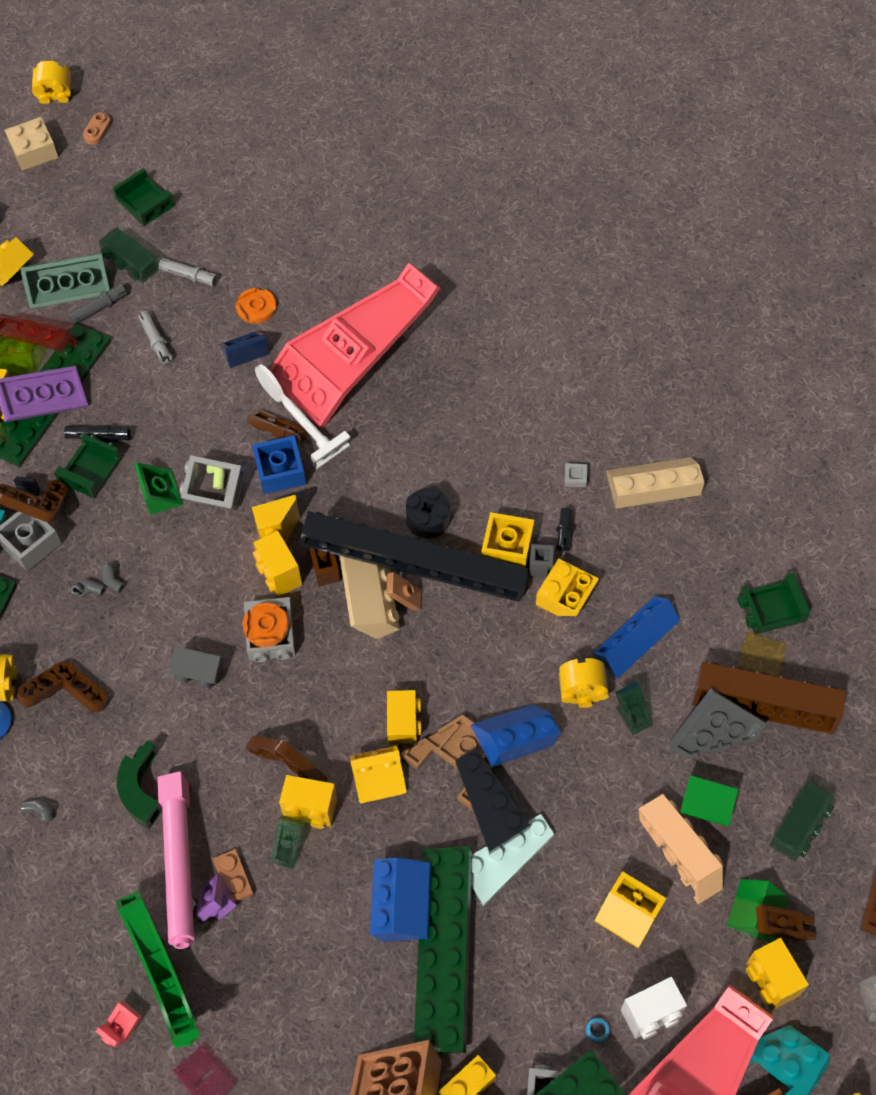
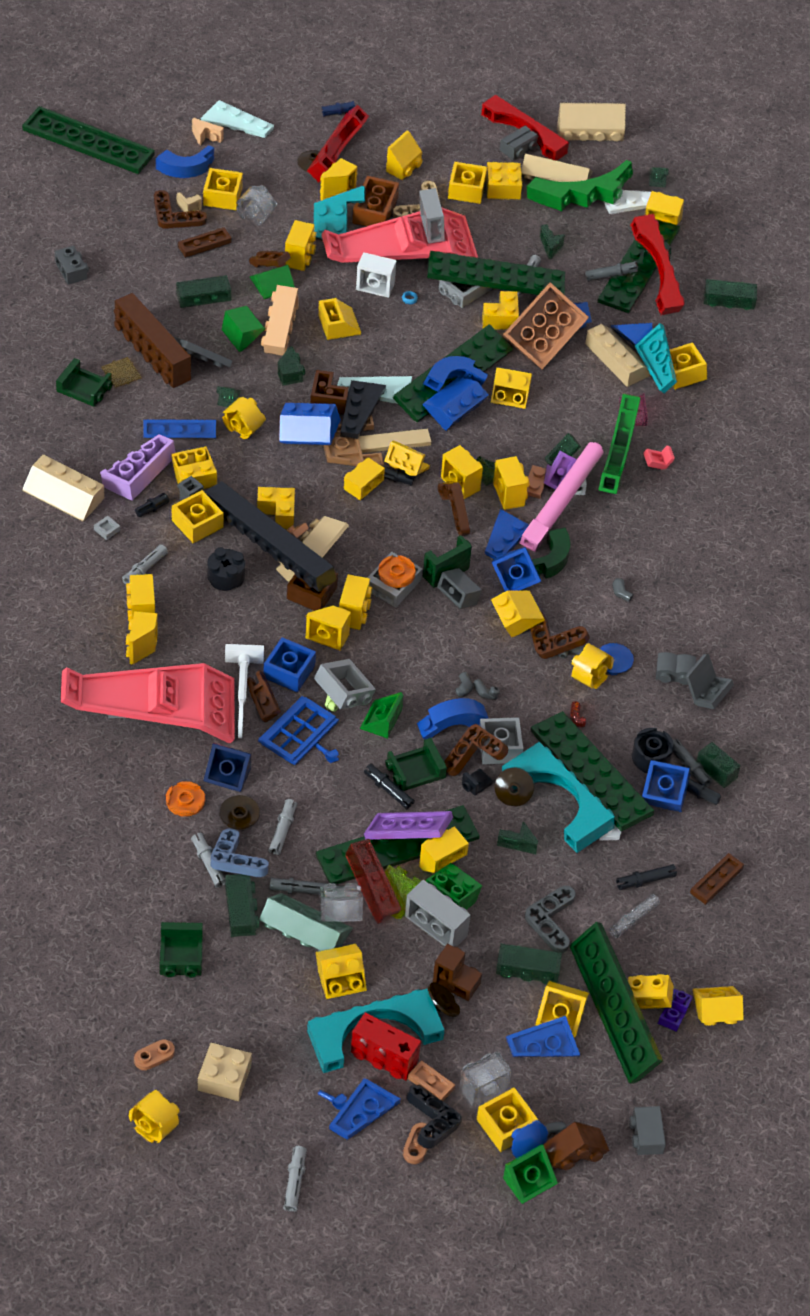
camera: 145 degrees left, 10 degrees down
none -> lavender wedge [100,434,176,501]
none -> light grey pin [122,544,168,584]
none -> yellow brick [126,574,155,621]
none -> yellow slope [126,611,158,664]
none -> sand blue beam [210,829,269,877]
none -> dark brown dish [220,795,260,829]
none -> yellow brick [257,487,295,529]
none -> blue piece [258,696,339,765]
none -> clear green slope [277,346,305,386]
none -> reddish brown brick [310,370,349,415]
none -> blue hand [315,743,339,763]
none -> clear brick [319,883,363,921]
none -> tan tile [359,429,431,453]
none -> blue arch [417,698,489,739]
none -> dark green panel [422,535,472,588]
none -> blue arch [423,356,488,392]
none -> blue wing [485,509,529,559]
none -> yellow slope [490,367,533,409]
none -> yellow slope [491,591,545,637]
none -> blue slope [492,547,541,592]
none -> yellow brick [493,456,529,510]
none -> clear green slope [544,433,581,466]

